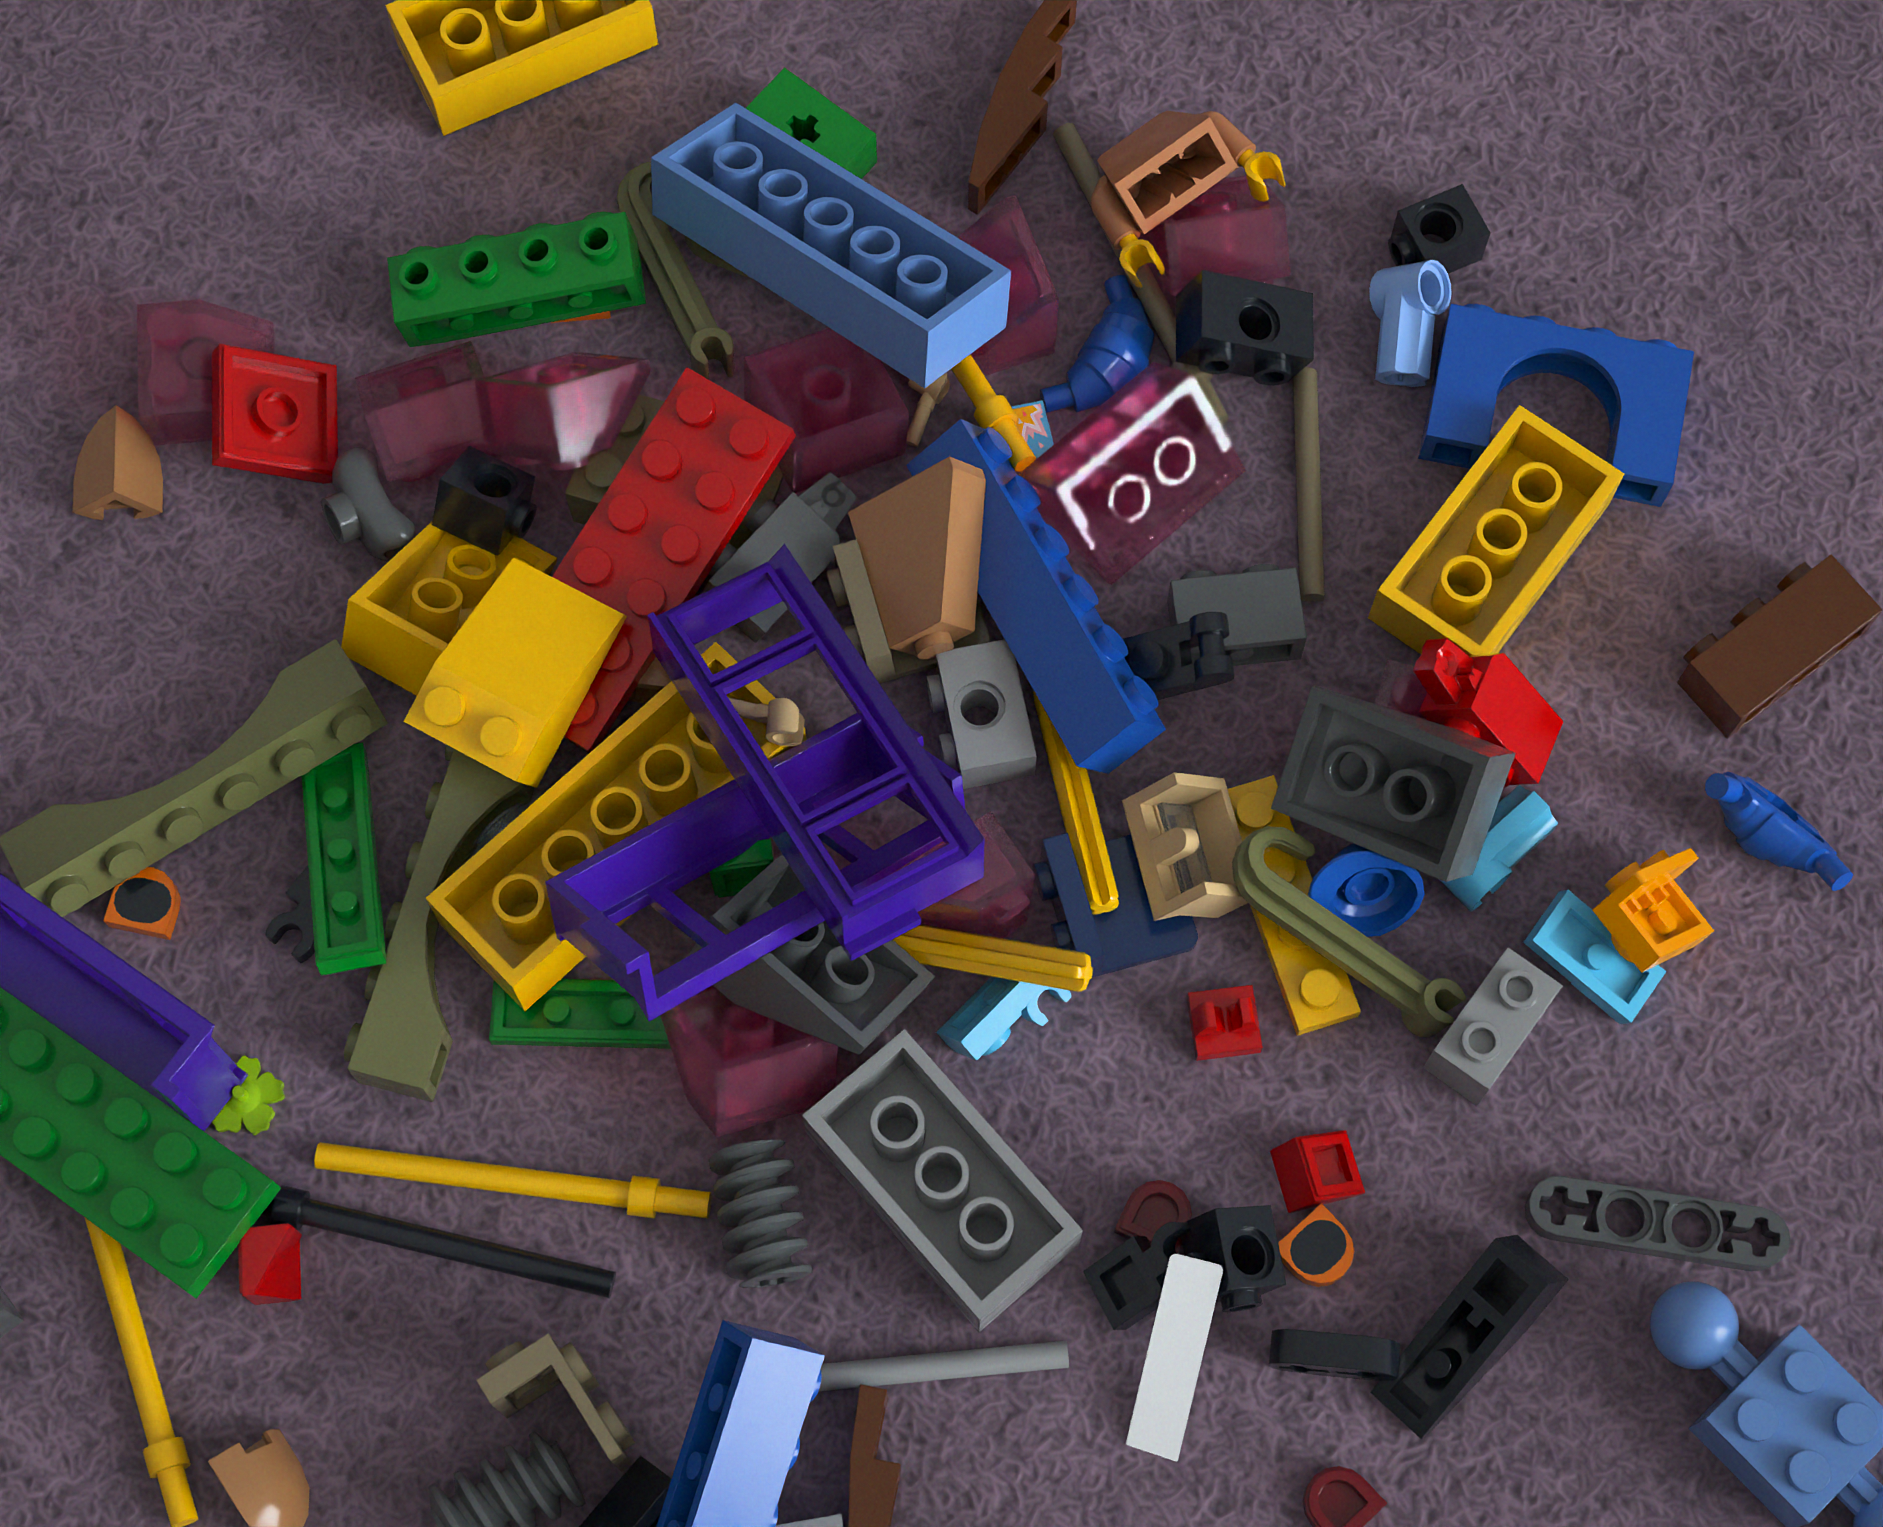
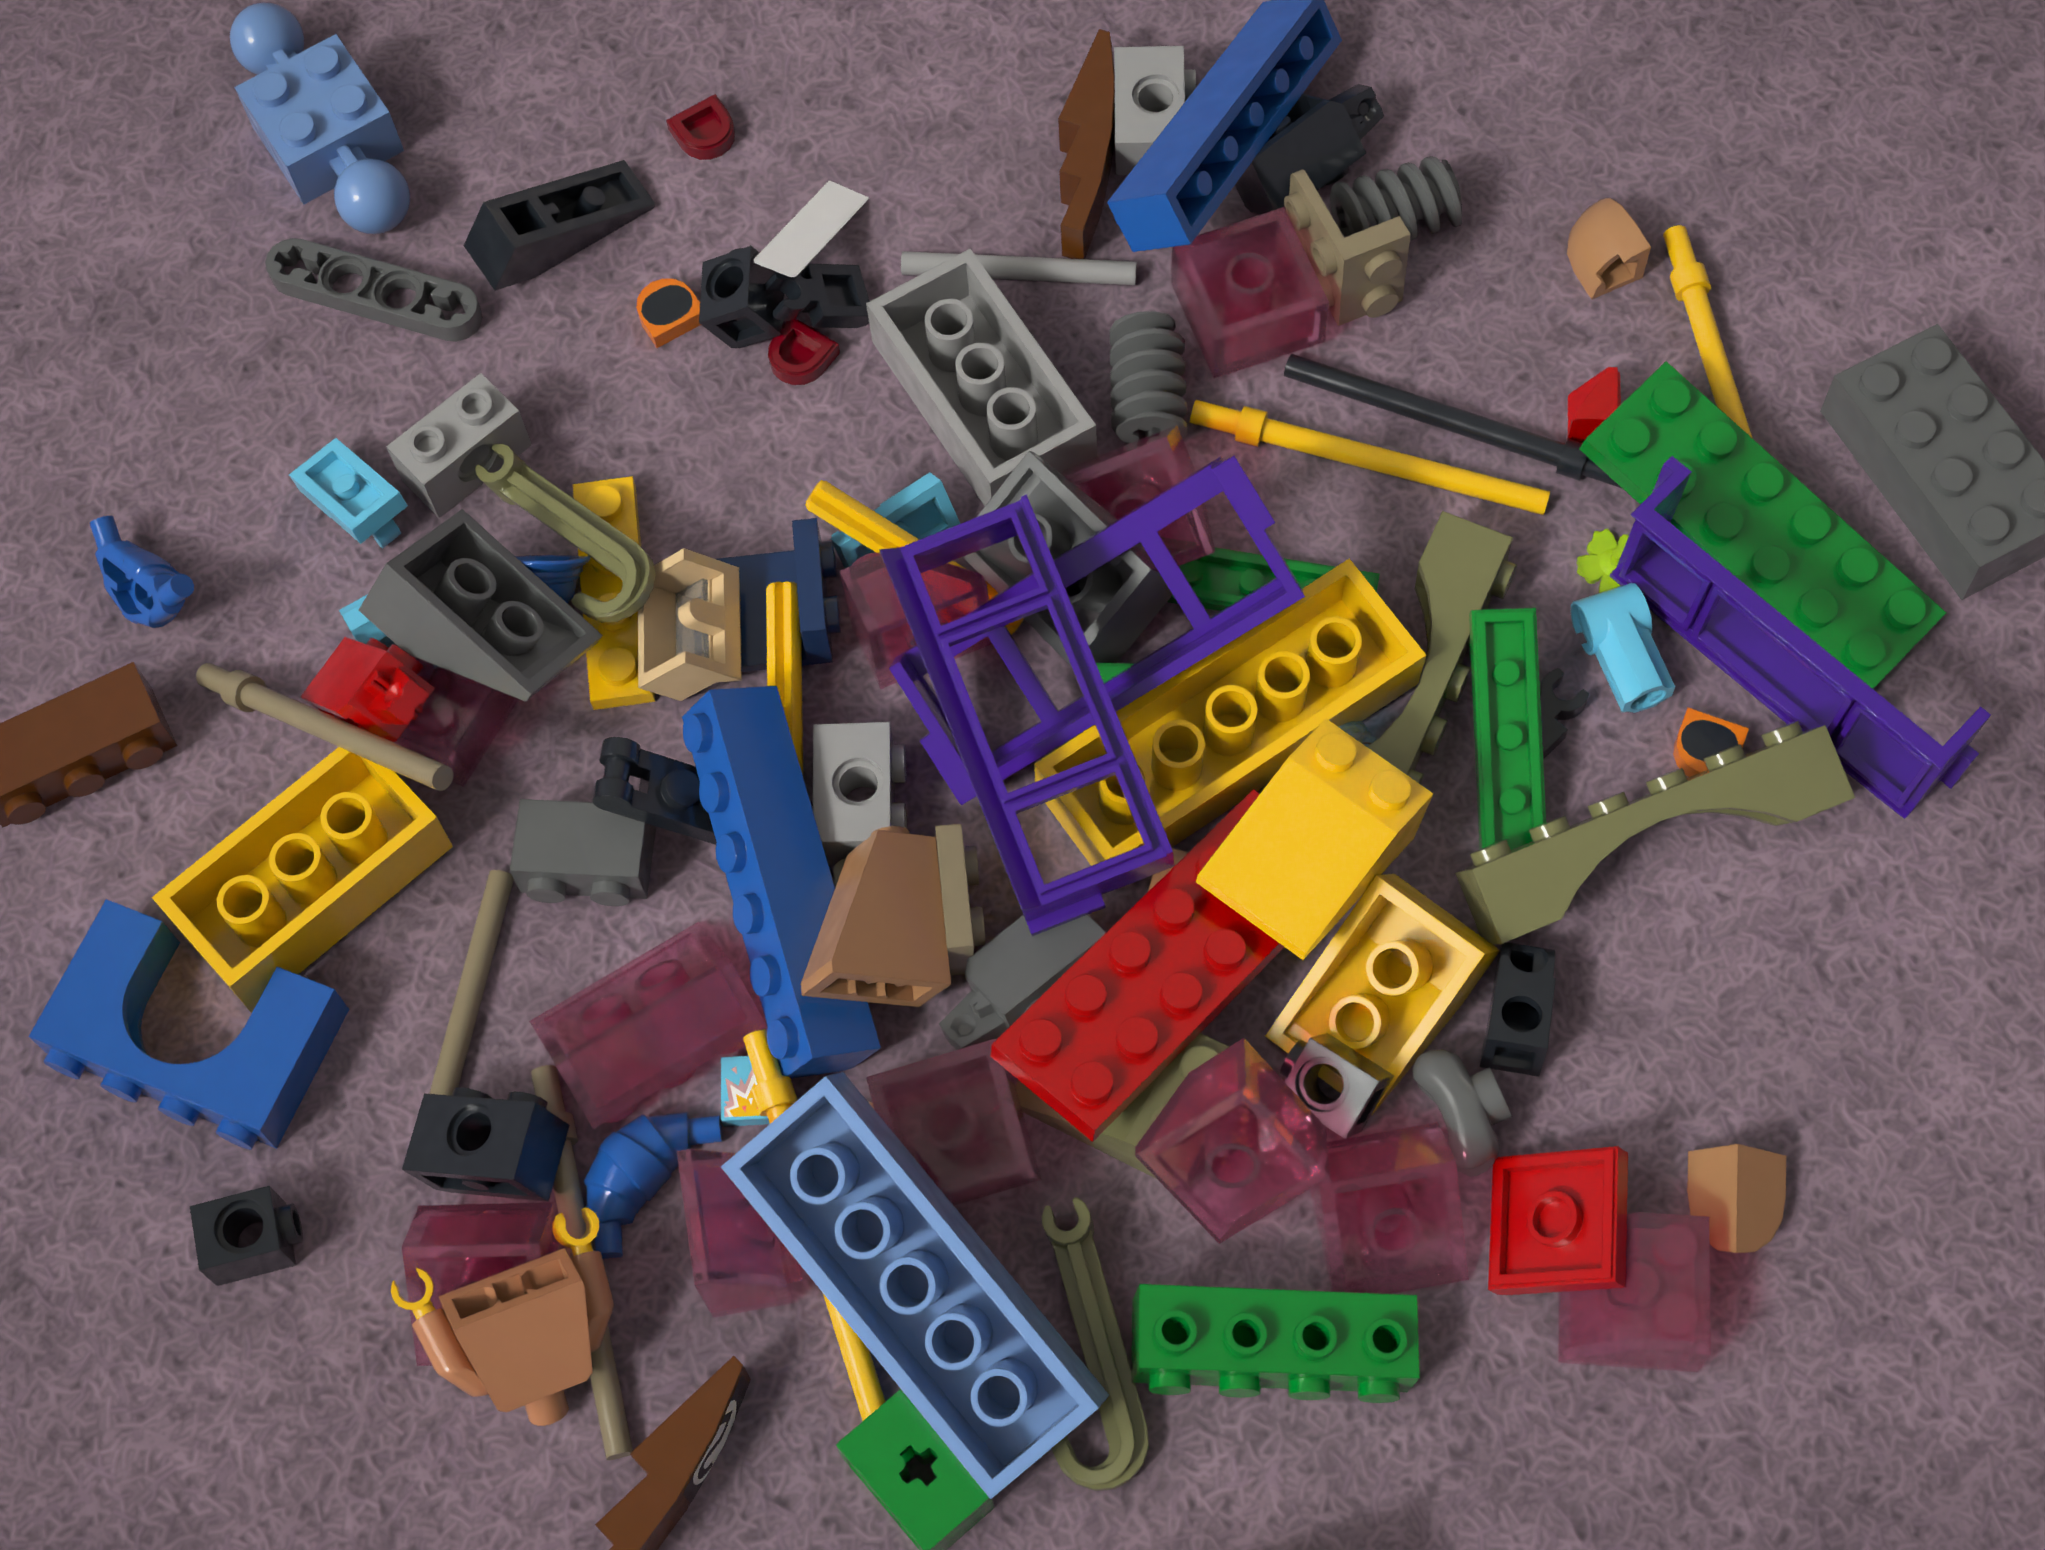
camera: 165 degrees left, 5 degrees down
tan hand [728,697,805,746] -> none
red tile [1187,985,1263,1061] -> none
black beam [1269,1329,1400,1381] -> none
red slope [1270,1130,1365,1213] -> none
light blue piece [1369,260,1451,387] -> none
light orange bracket [1592,848,1714,973] -> none
none -> dark tan bar [196,663,453,791]
none -> clear pink brick [1171,207,1329,378]
none -> black leg [1480,942,1556,1077]
none -> medium azure piece [1571,583,1675,713]

